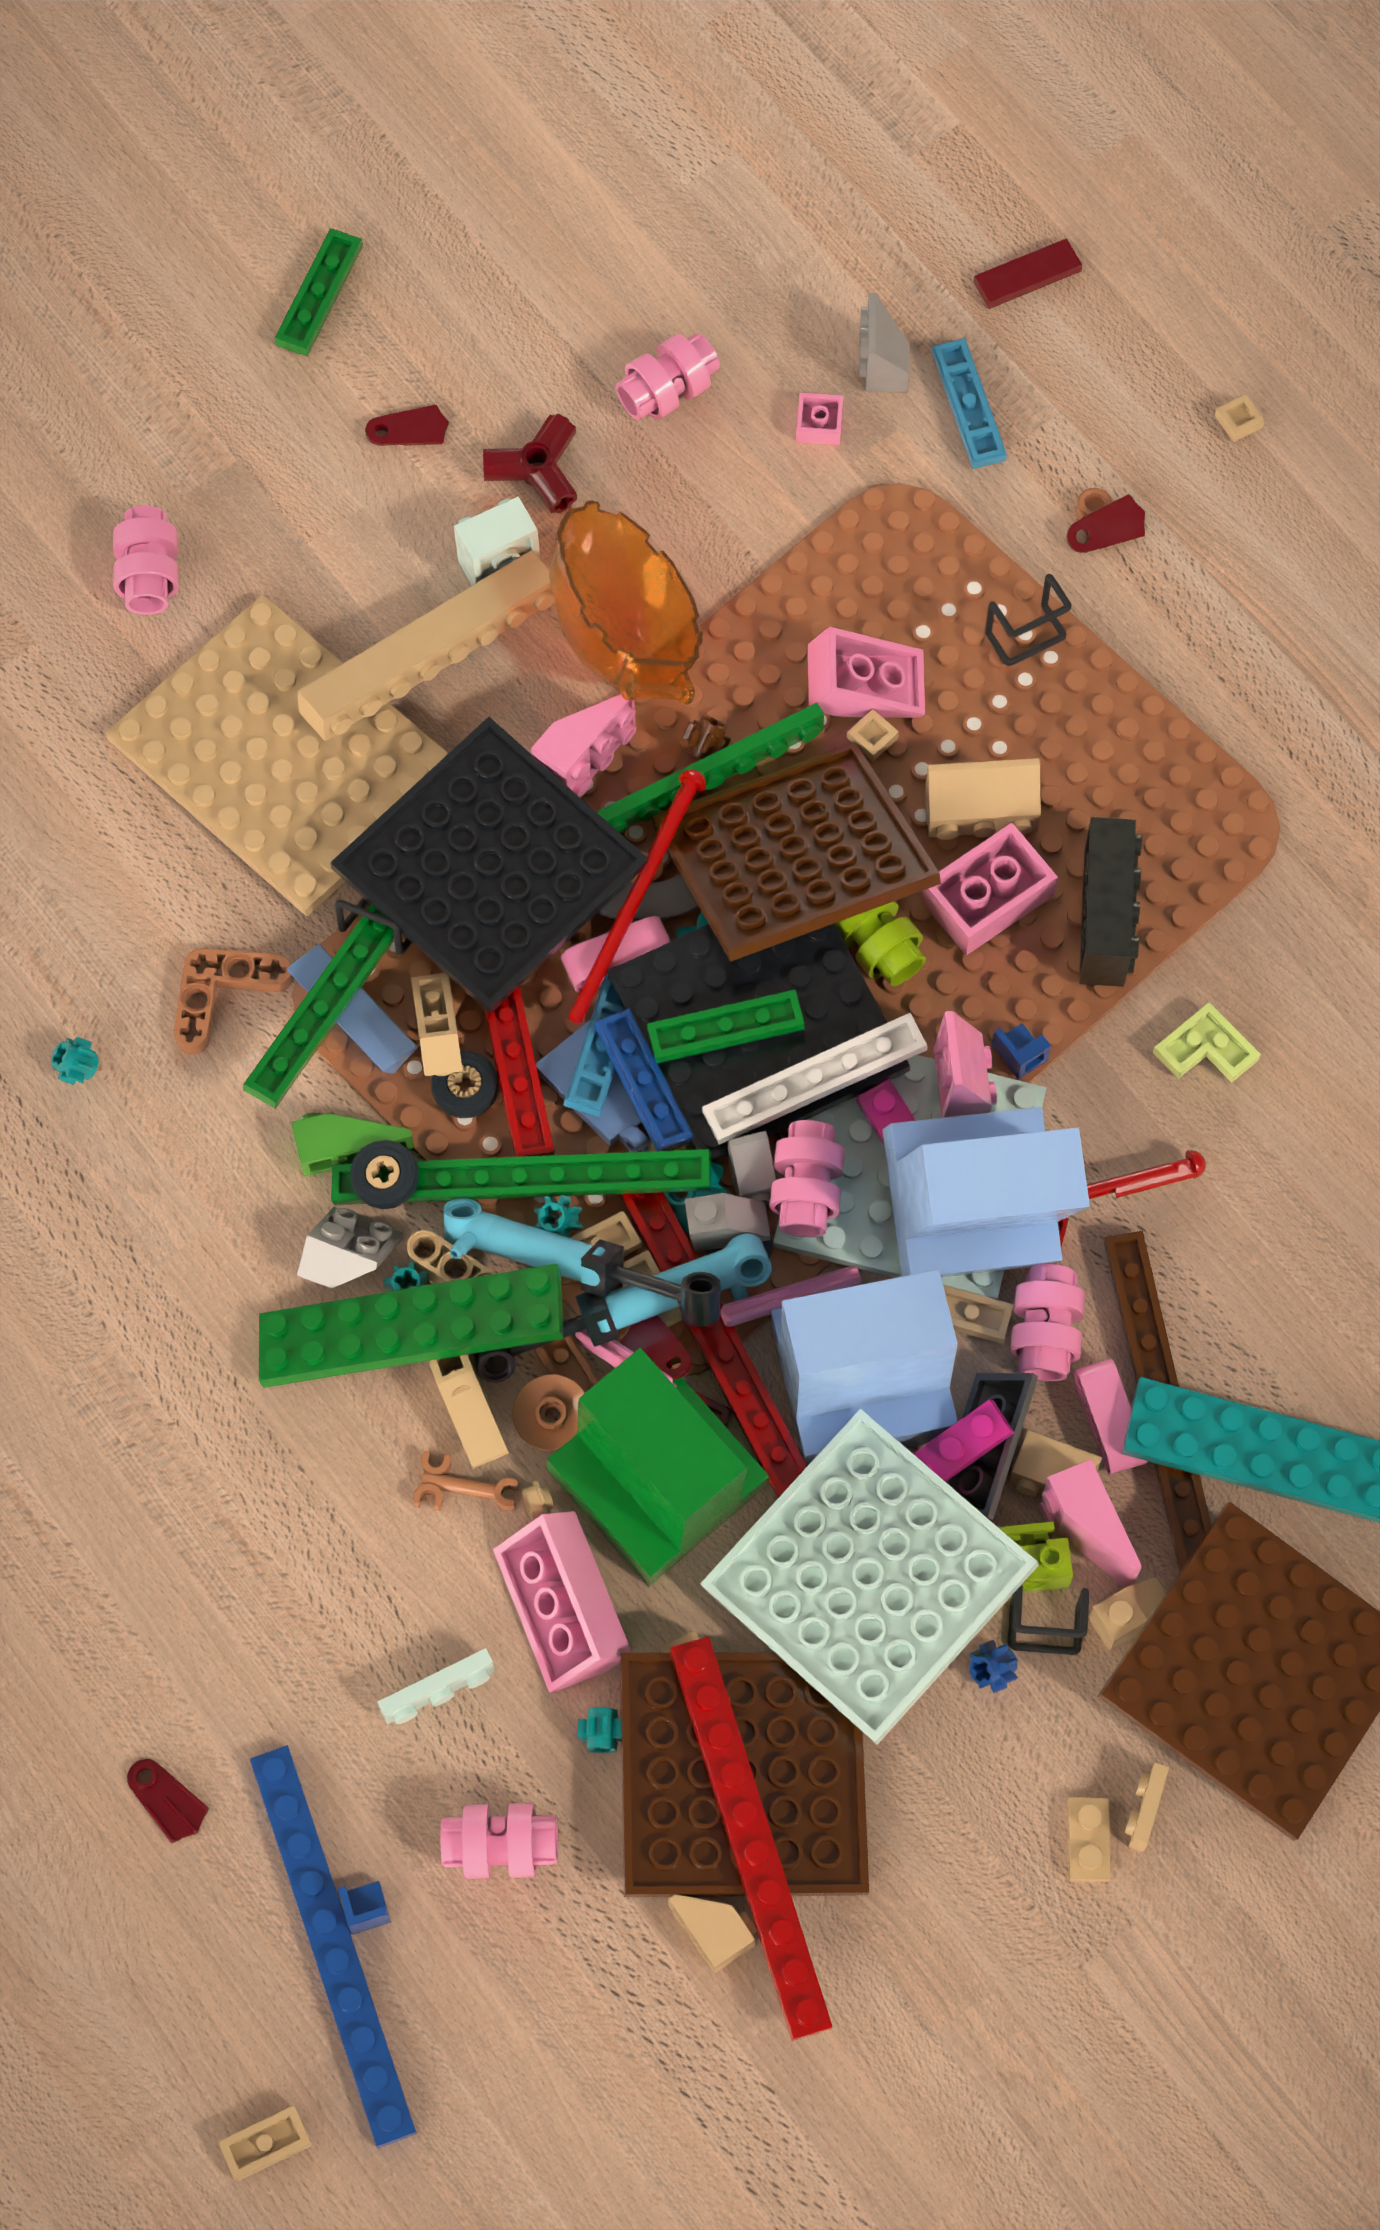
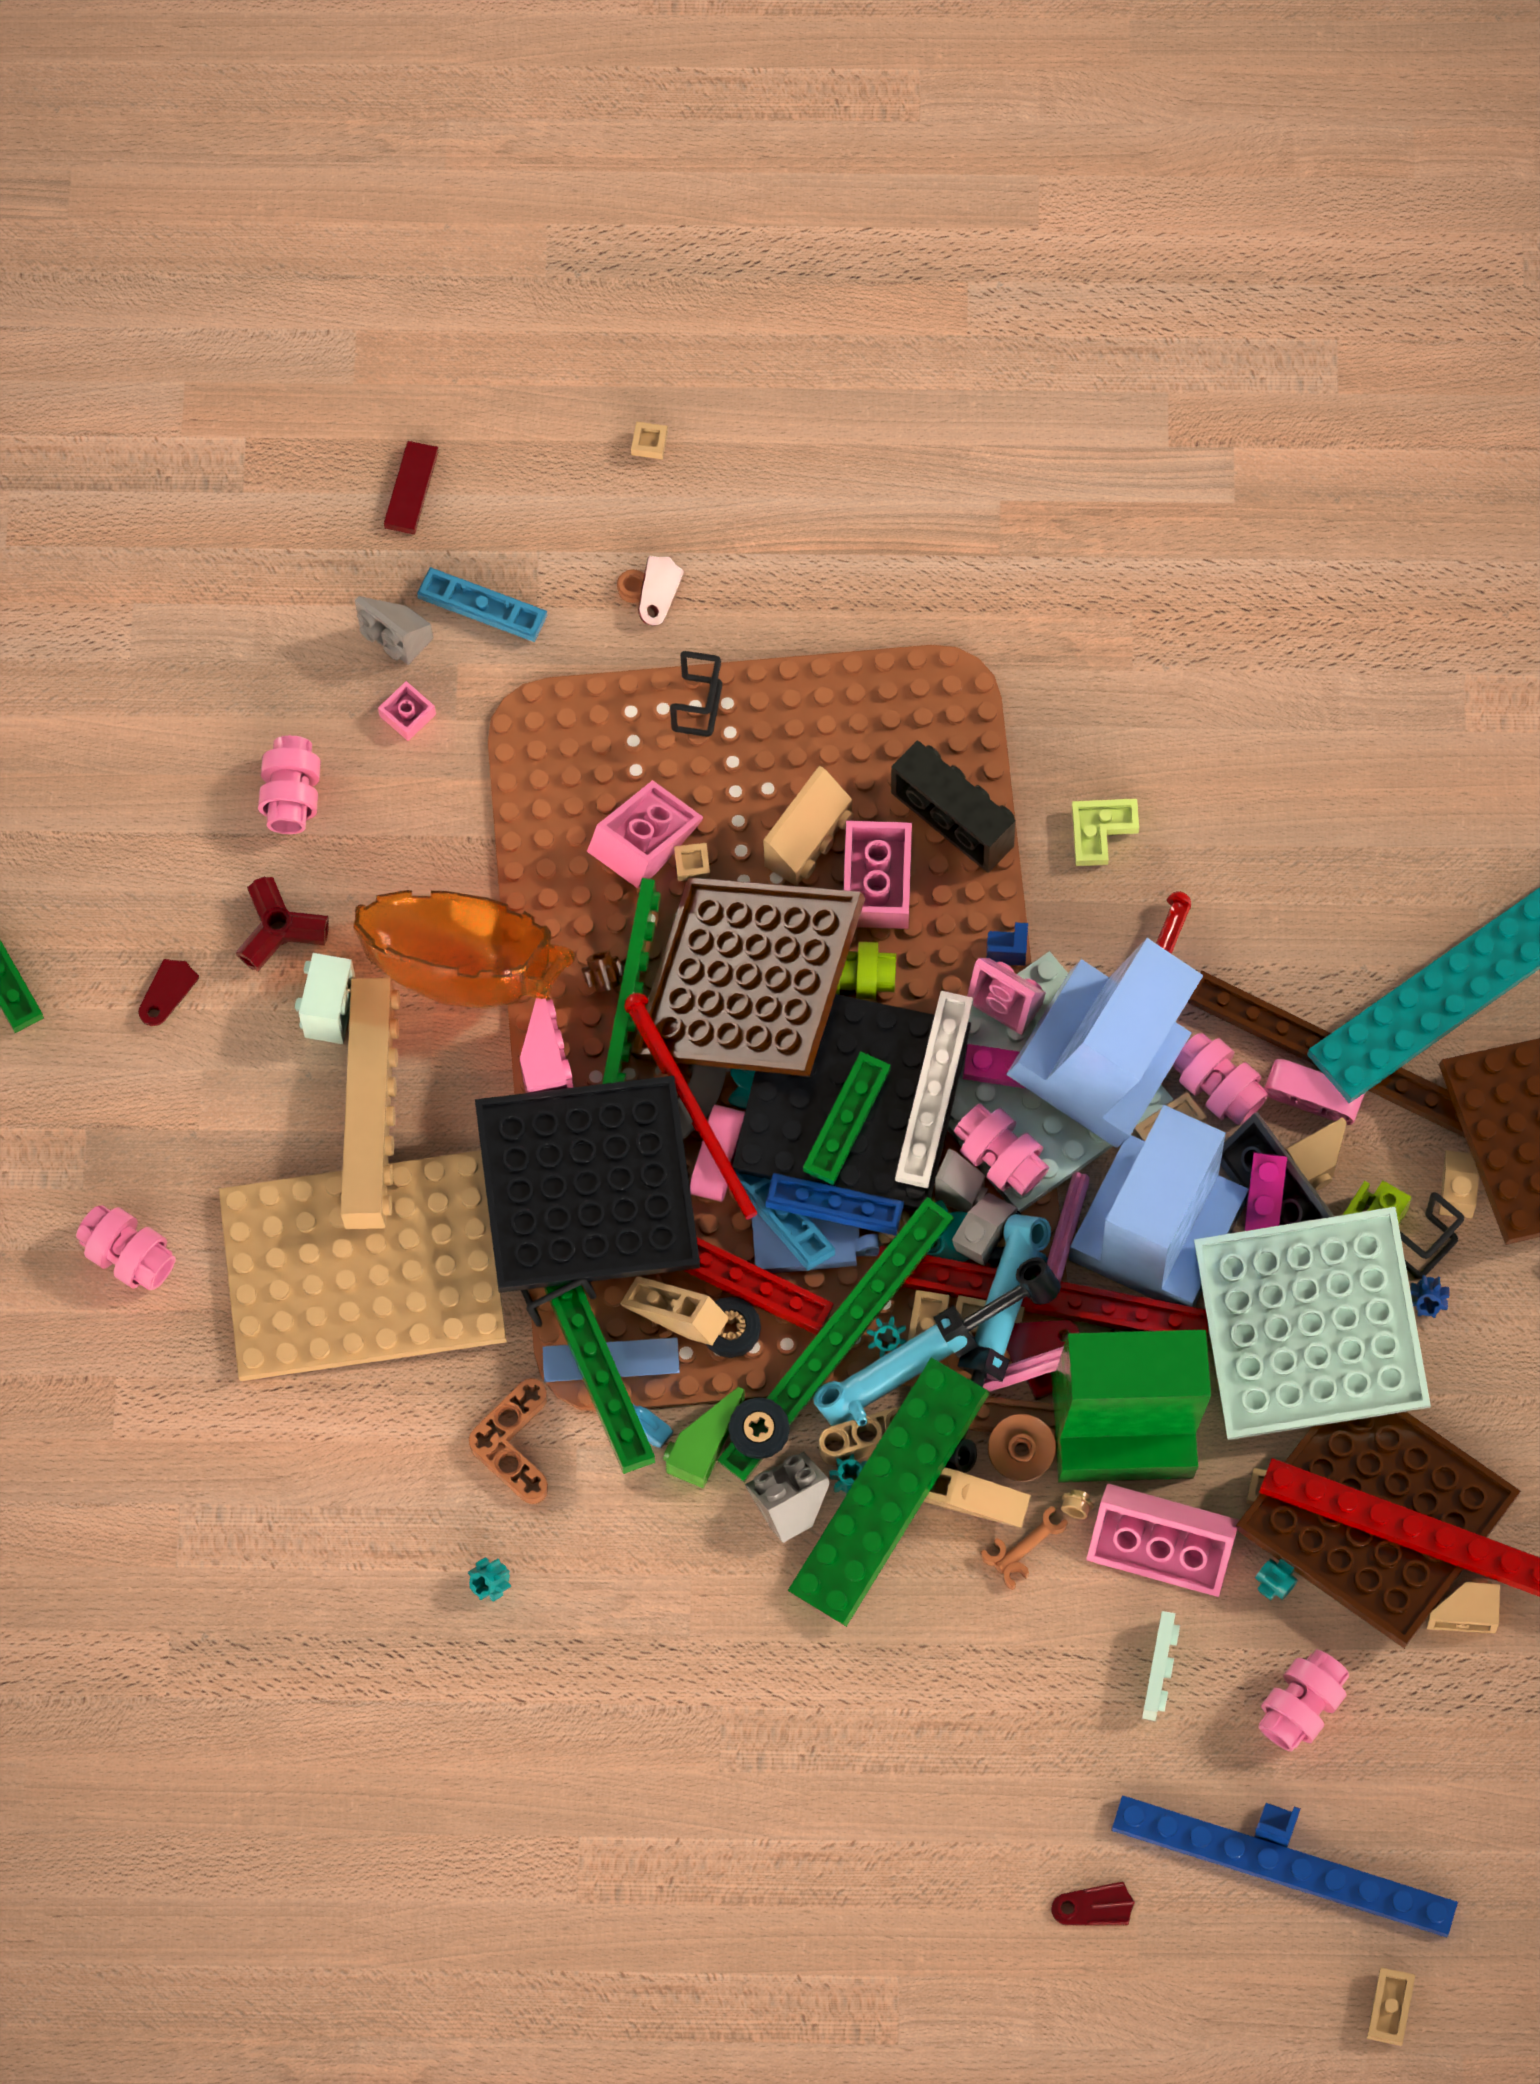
camera: 50 degrees left, 0 degrees up
bright pink slope [1039,1459,1142,1588] -> none
none -> dark azure piece [633,1404,673,1448]

